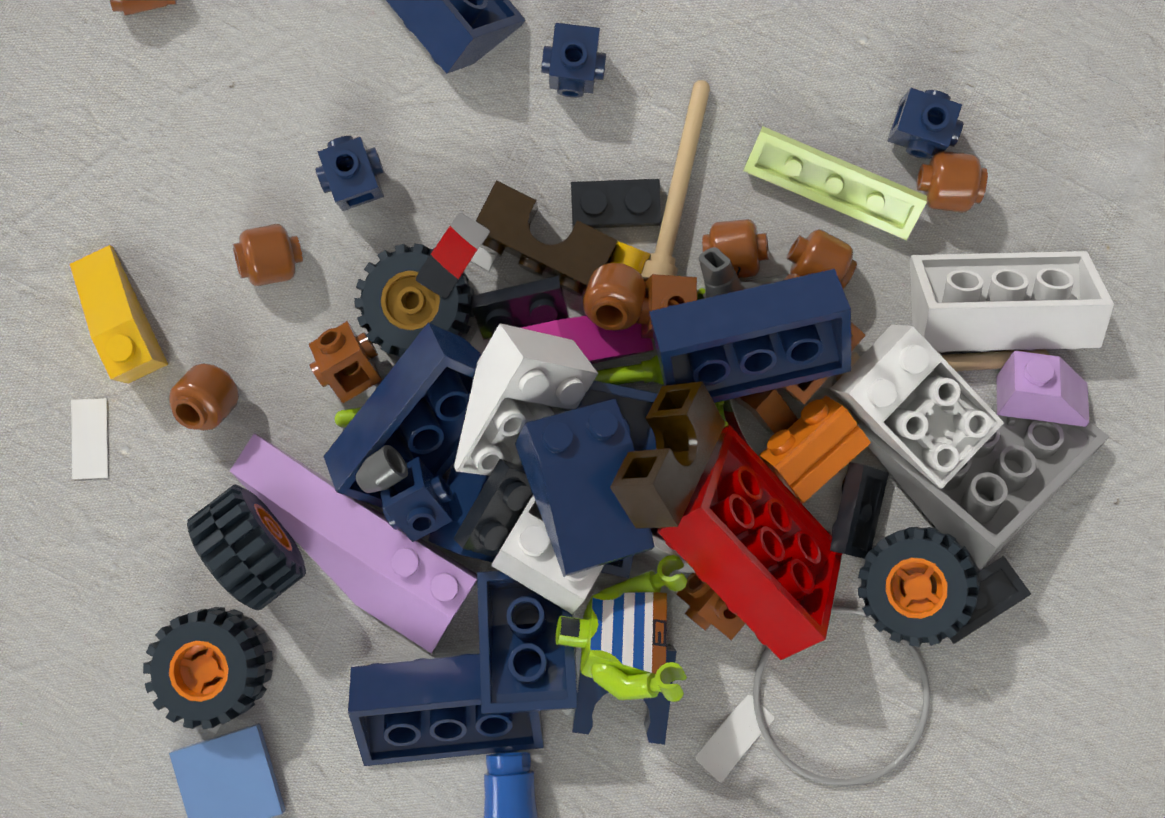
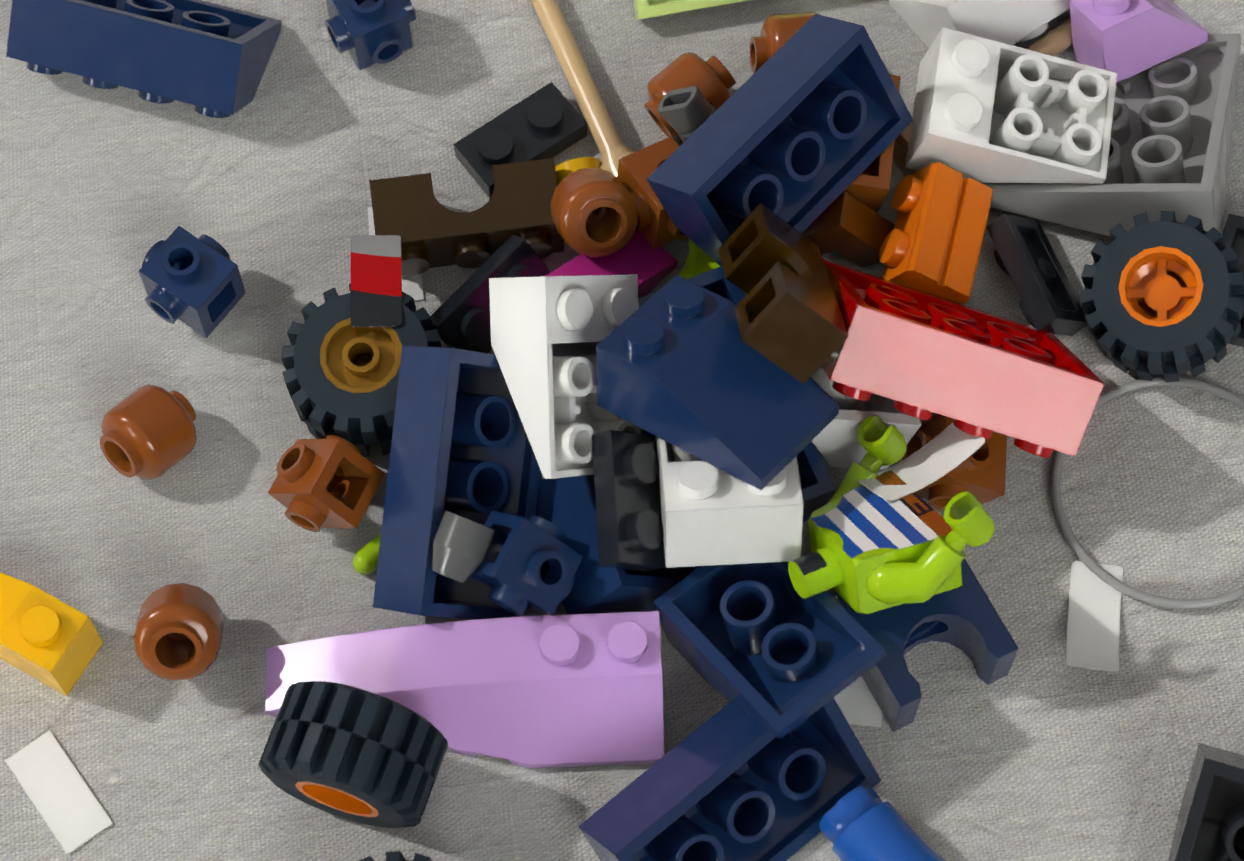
camera: 30 degrees left, 20 degrees down
none -> white sticker [859,422,986,501]

